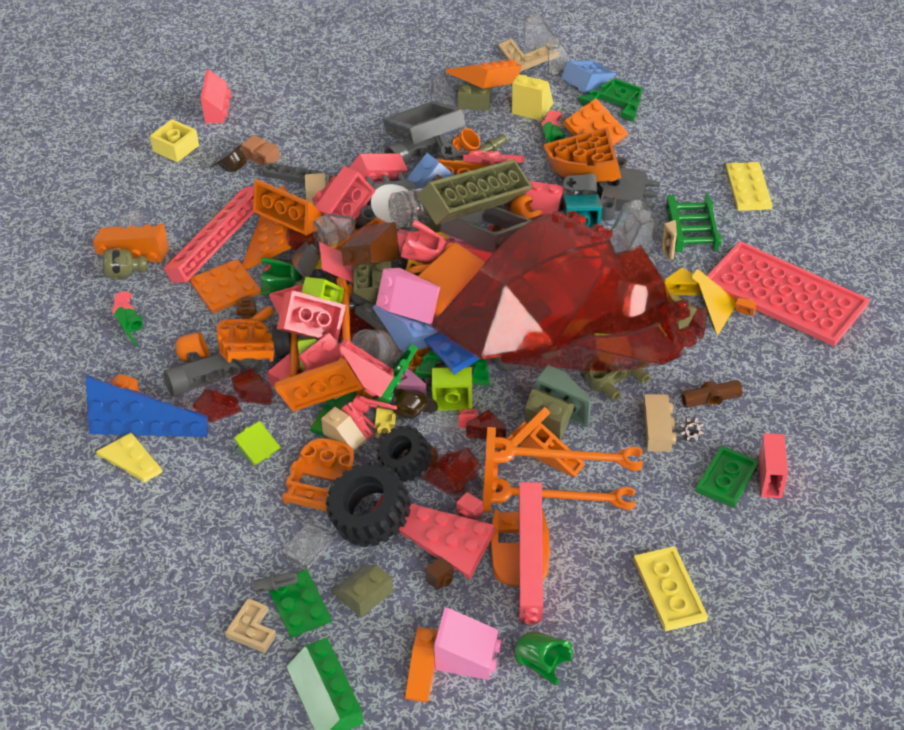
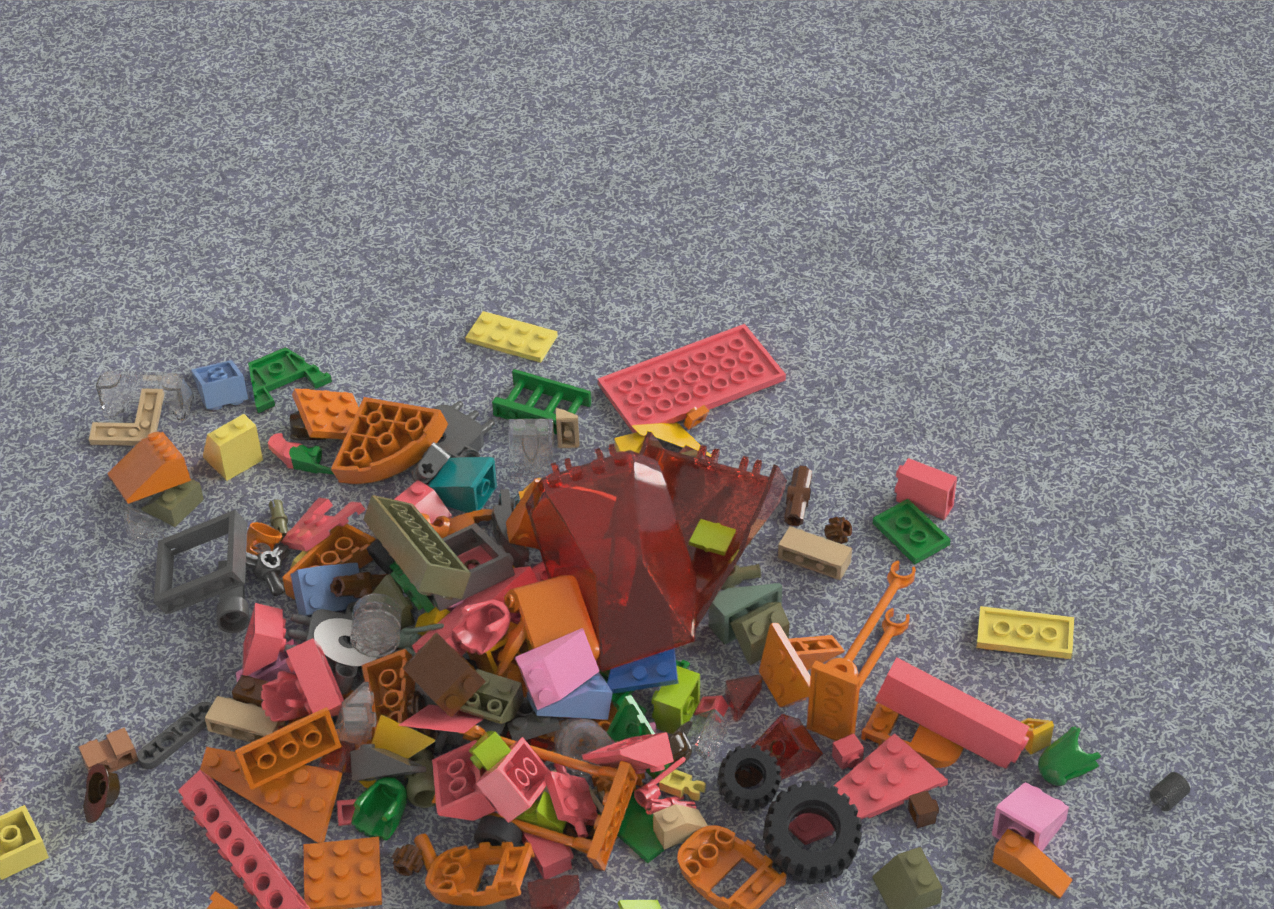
camera: 65 degrees left, 0 degrees up
none -> yellow slope [1021,718,1054,755]

